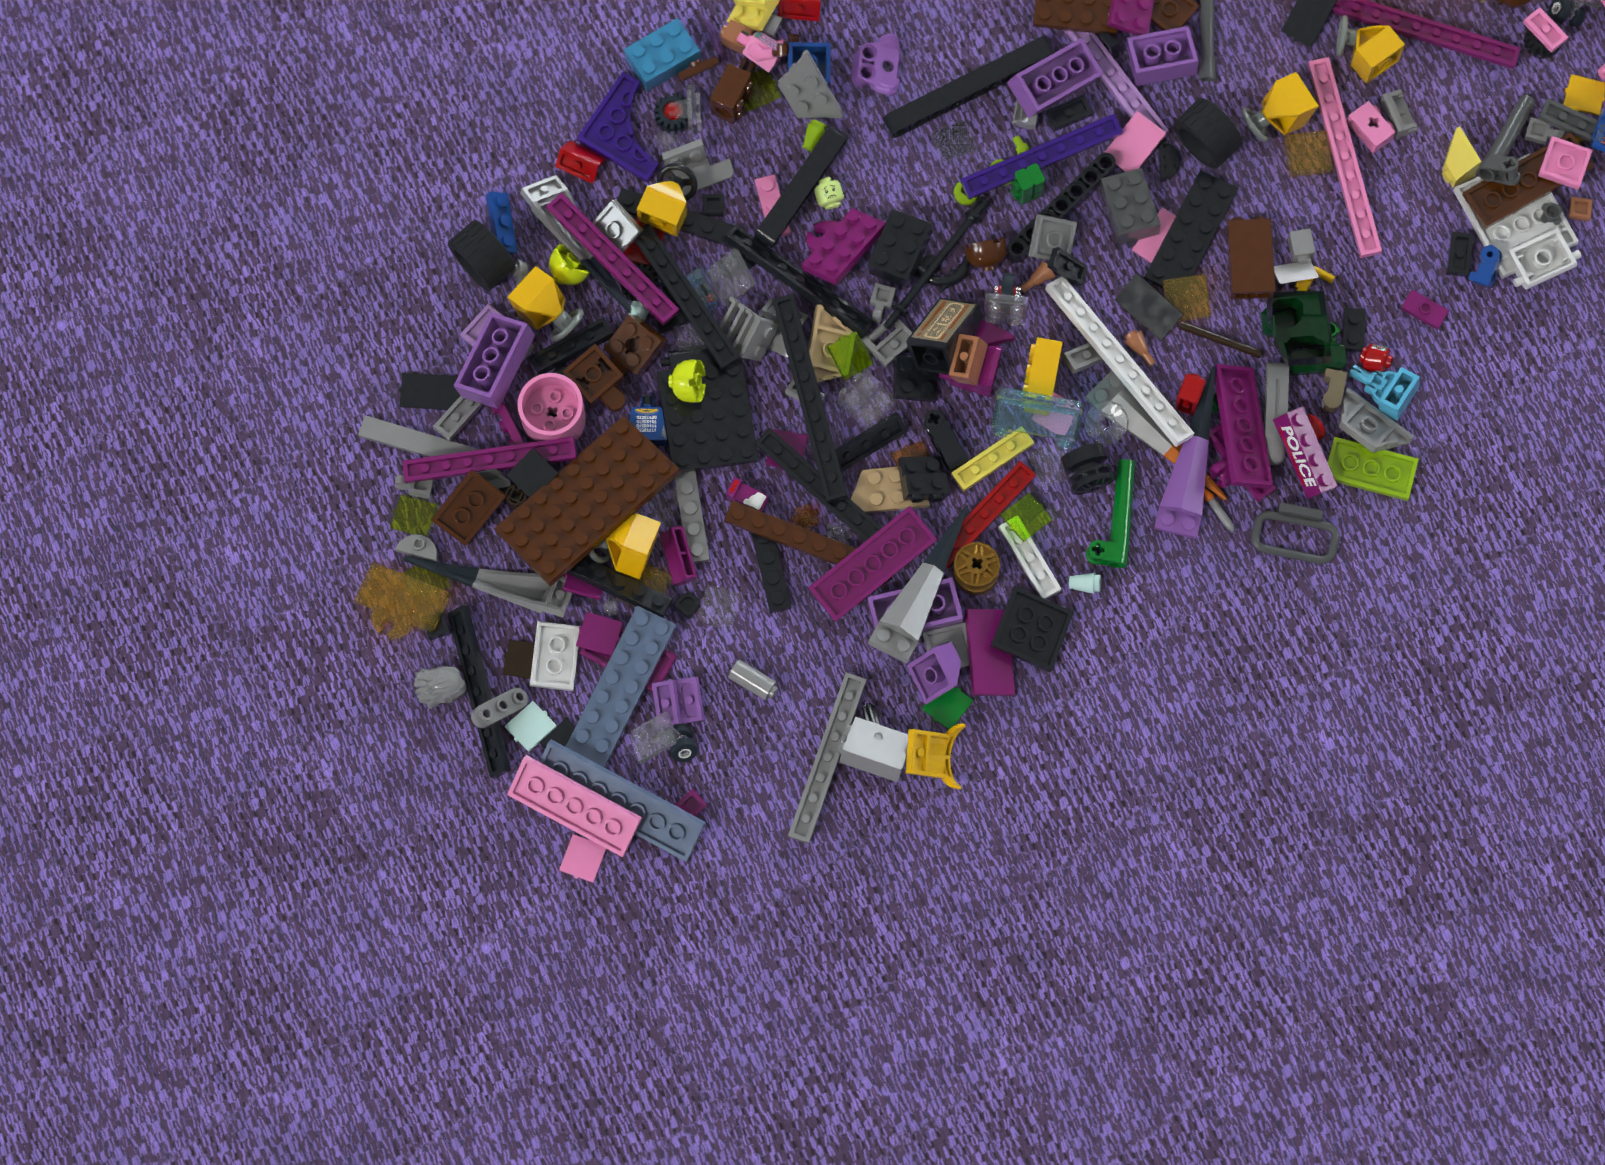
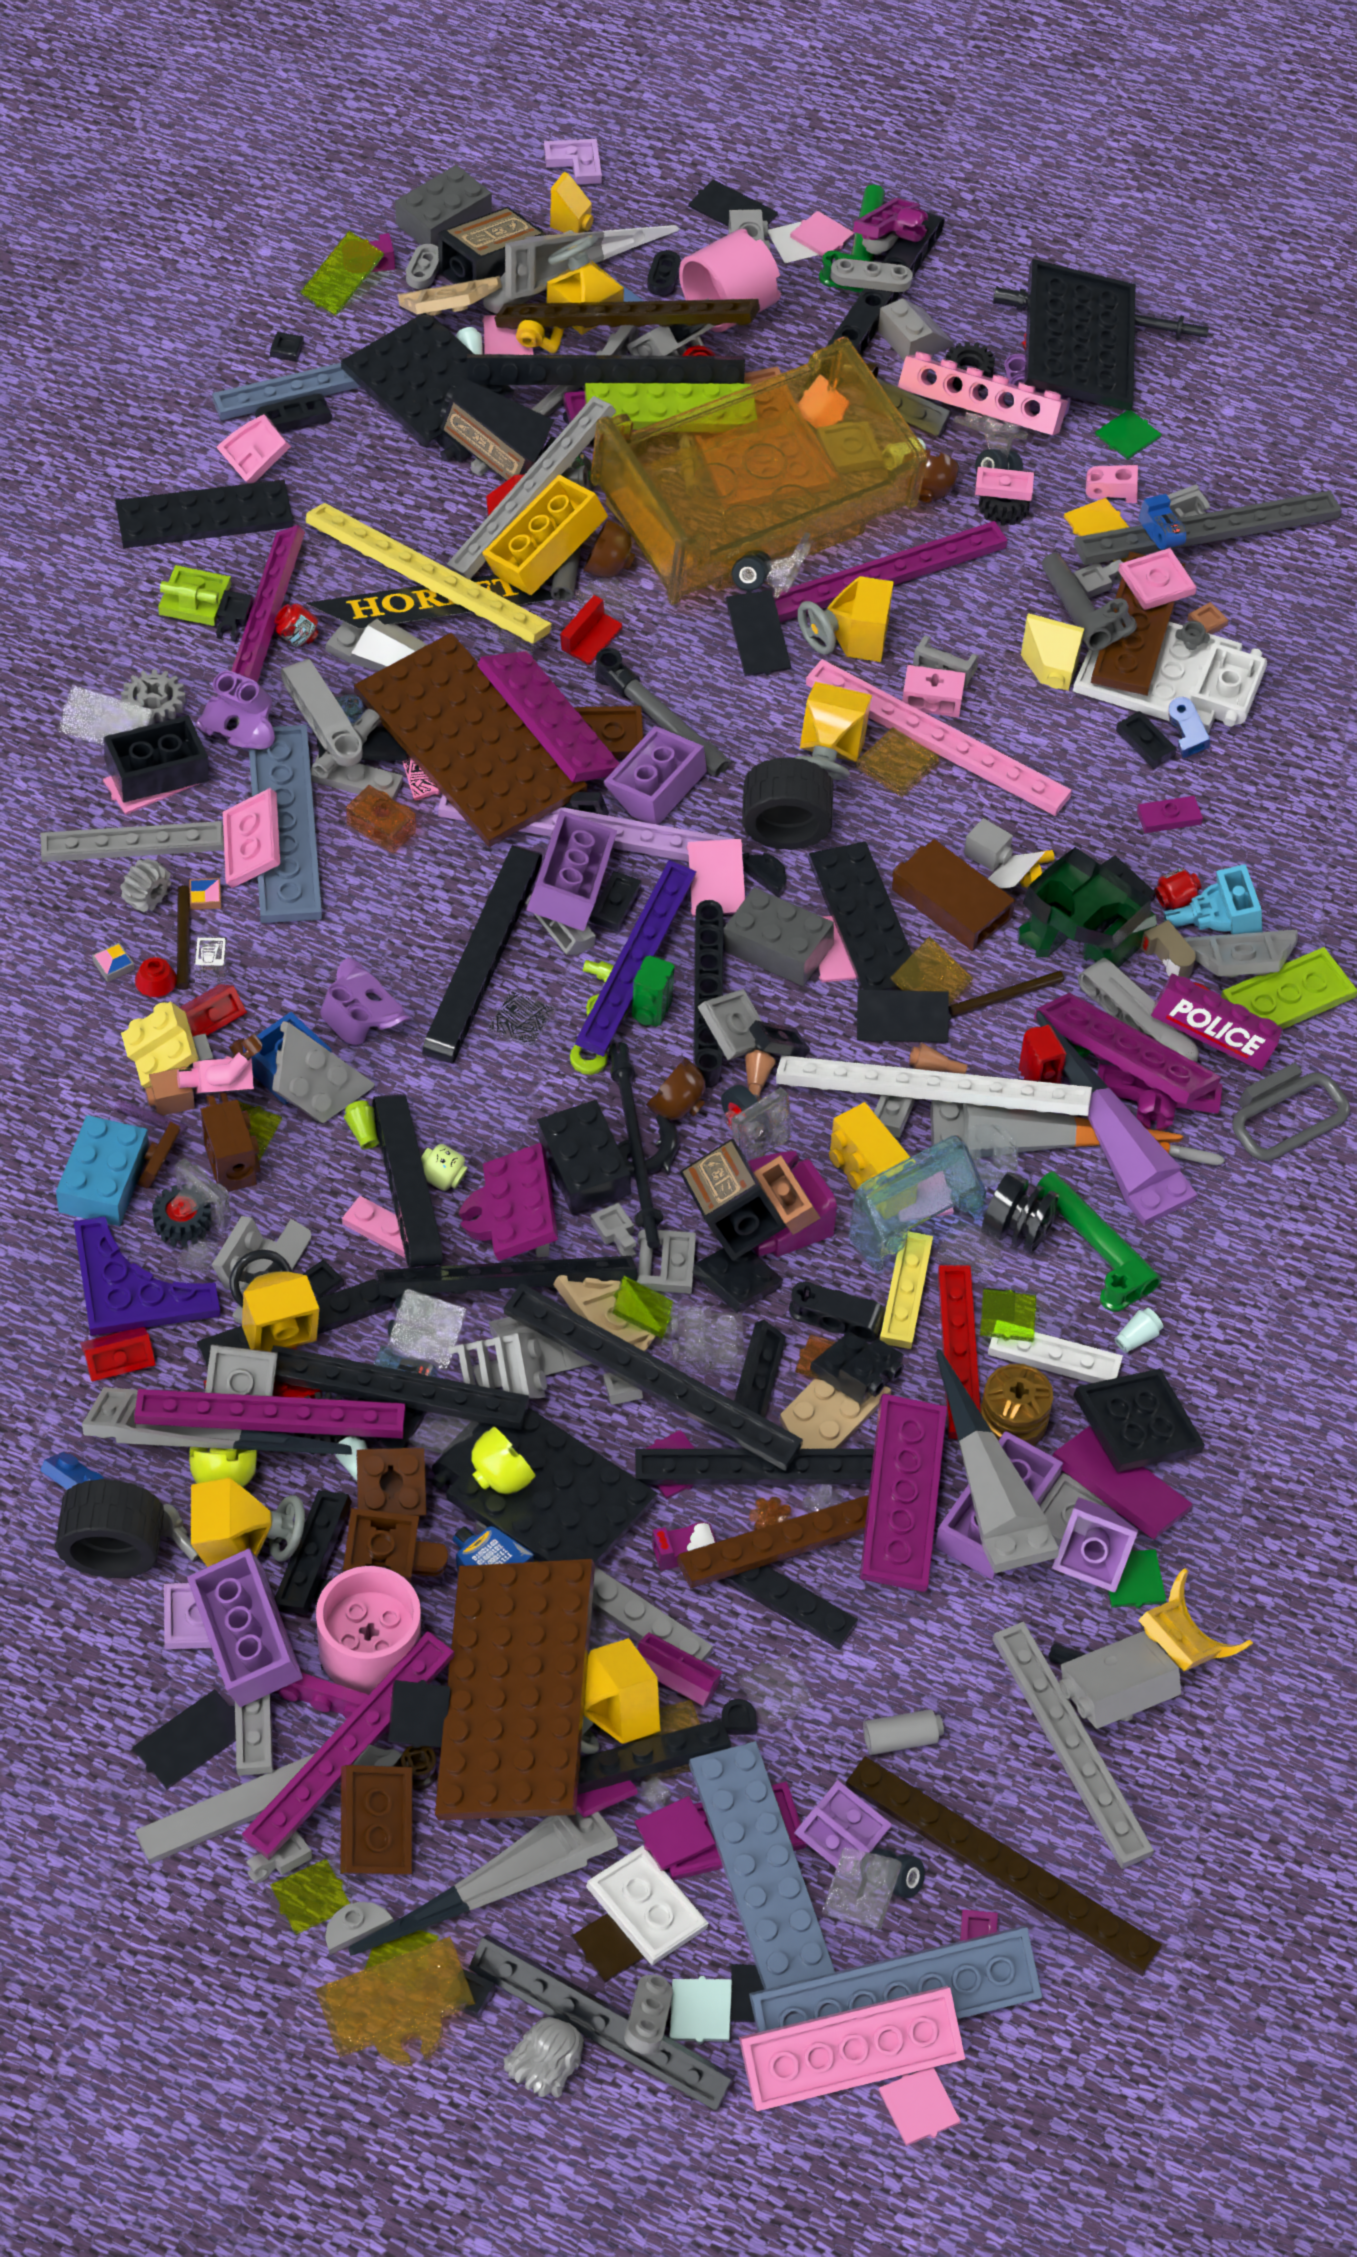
camera: 50 degrees left, 20 degrees down
none -> dark brown plate [845,1756,1162,1976]

